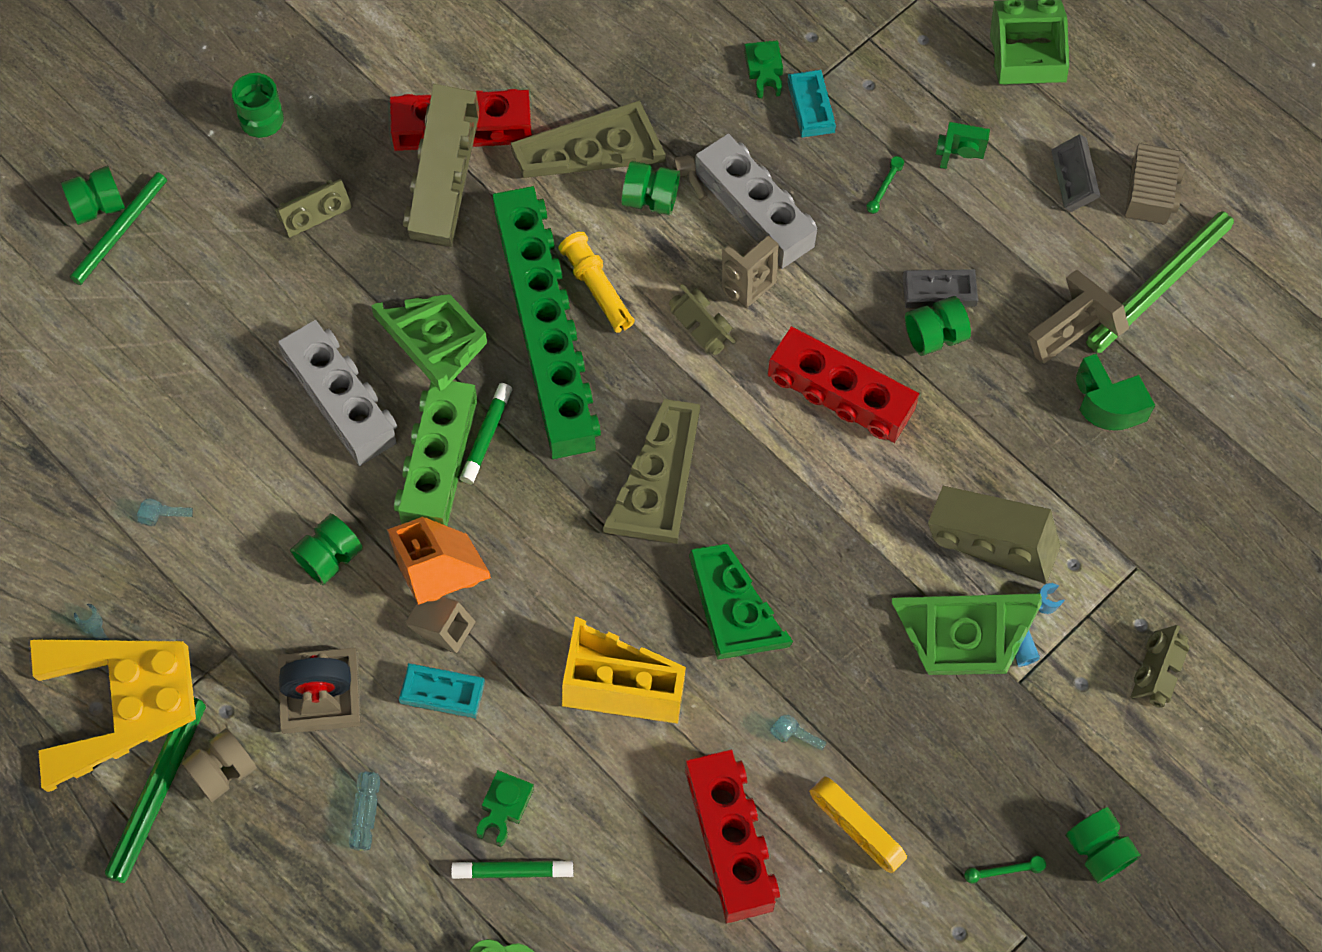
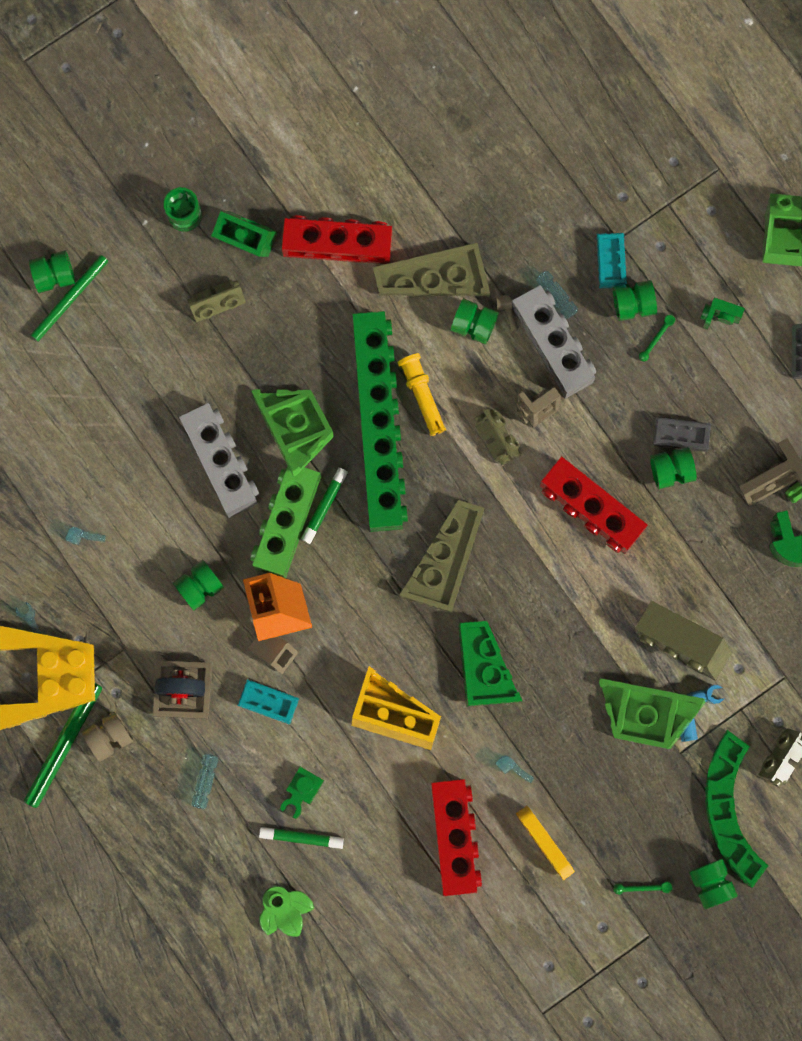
camera: 15 degrees right, 15 degrees up
olive wedge [403,83,480,247] -> none
green plate [744,40,783,98] -> none
none -> green brick [211,211,278,257]
none -> clear light blue axle [536,271,578,319]
none -> green wheel [612,280,657,321]
none -> green tile [705,730,769,888]

